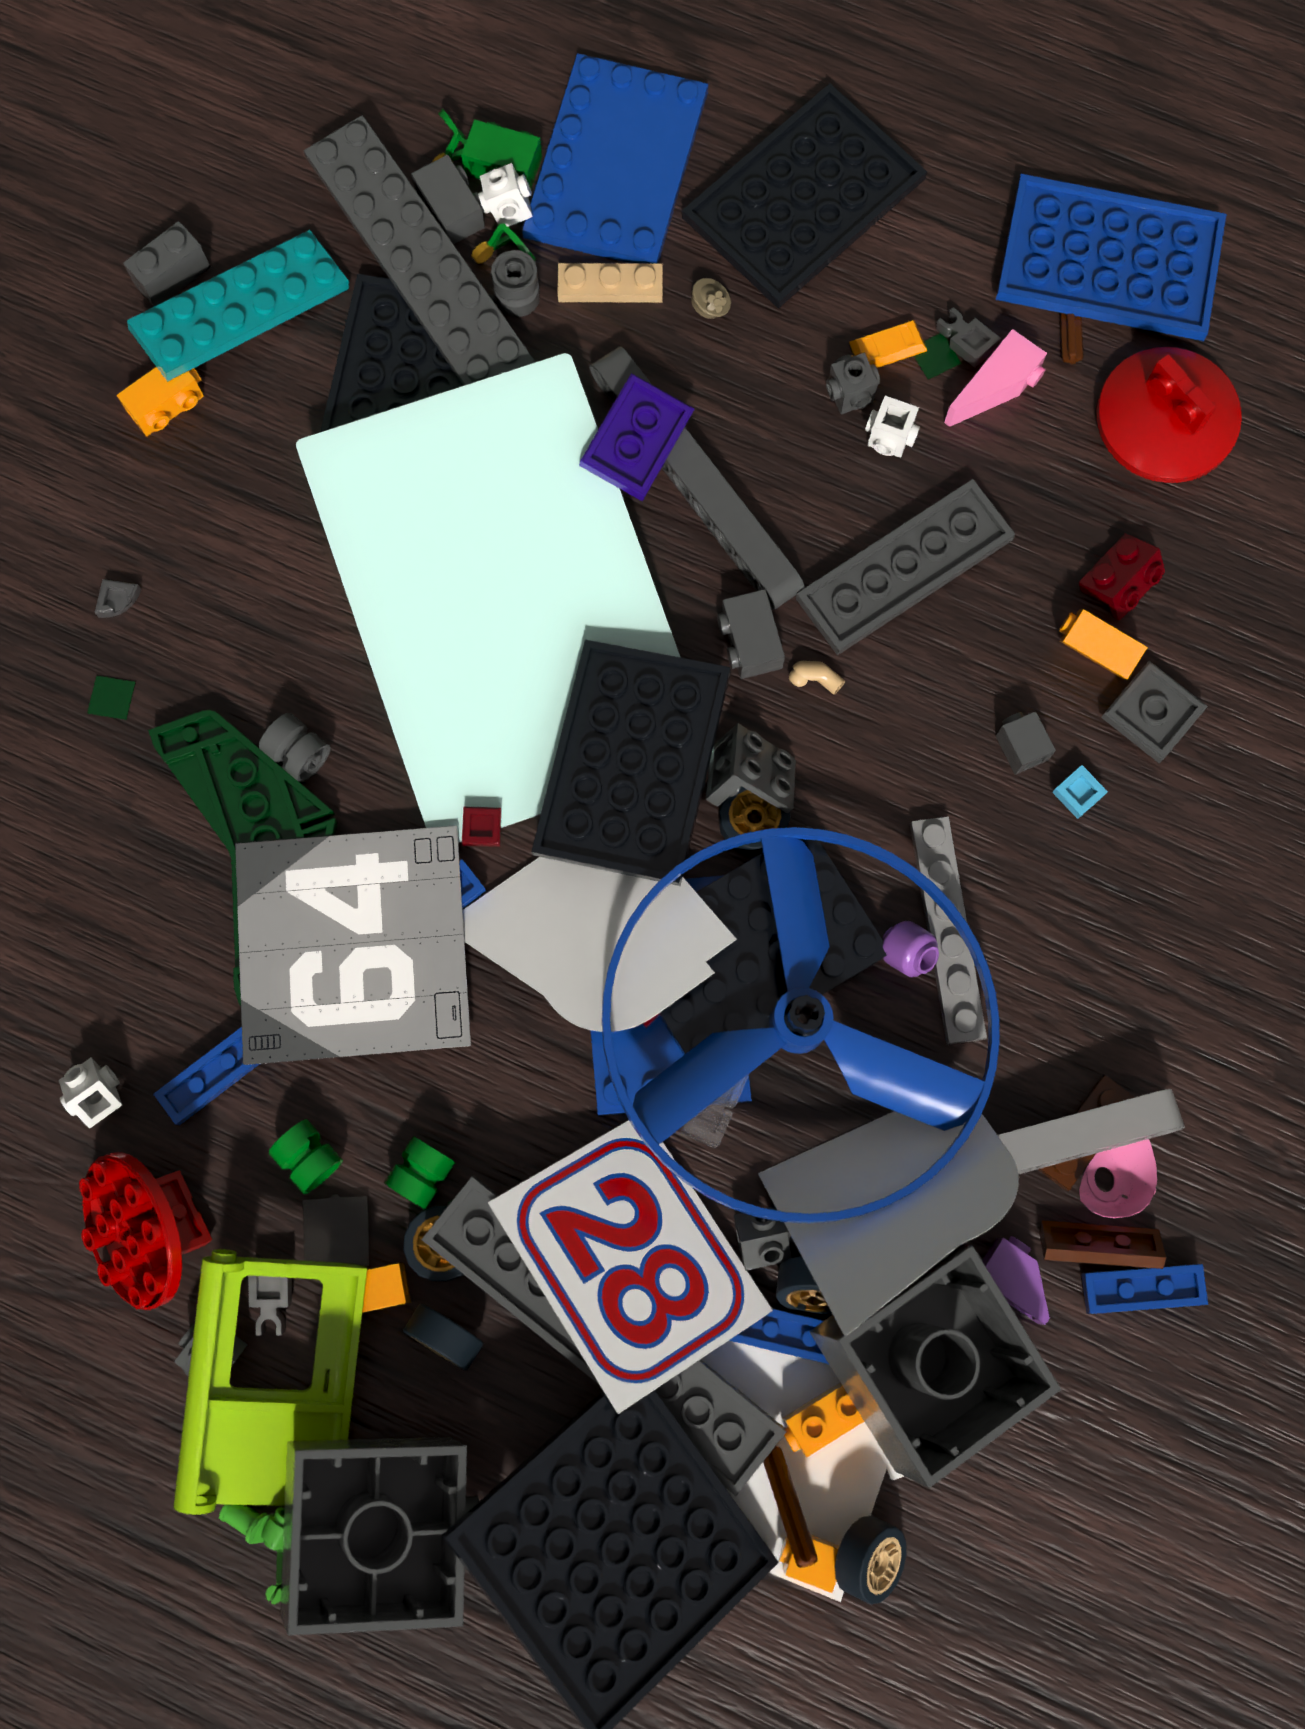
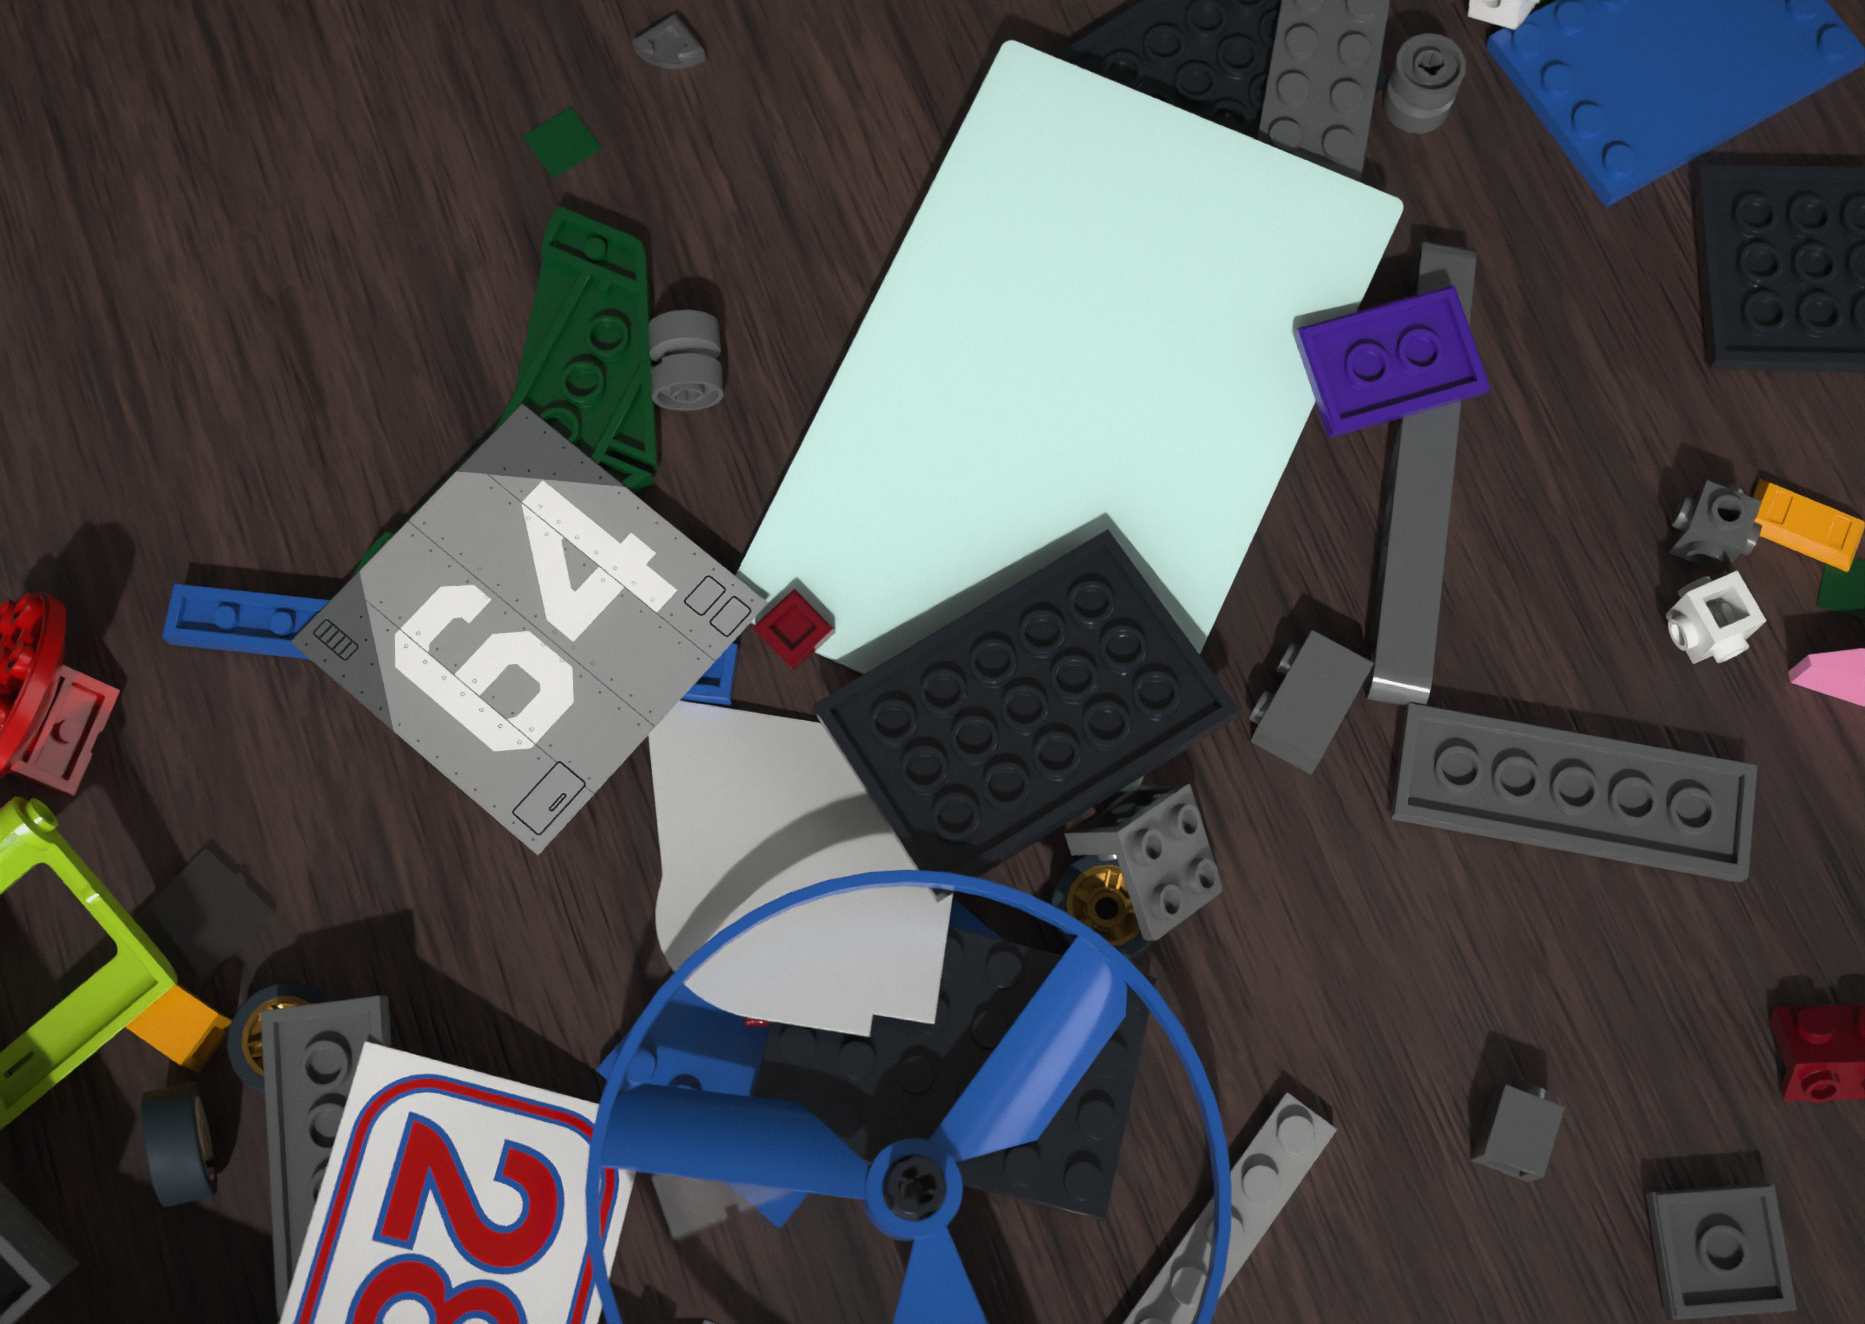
camera: 45 degrees right, 5 degrees down
white brick [59,1057,122,1128] -> none
flat silver plate [248,1275,292,1335] -> none
green wheel [268,1119,343,1194] -> none
green wheel [383,1136,456,1209] -> none
green piece [471,223,537,264] -> none
tan plate [558,263,663,302] -> none
dark tan hat [691,278,731,319] -> none
tan arm [789,661,845,695] -> none
medium lavender head [882,921,939,977] -> none
medium azure plate [1052,765,1108,819] -> none
light orange brick [1059,609,1148,679] -> none

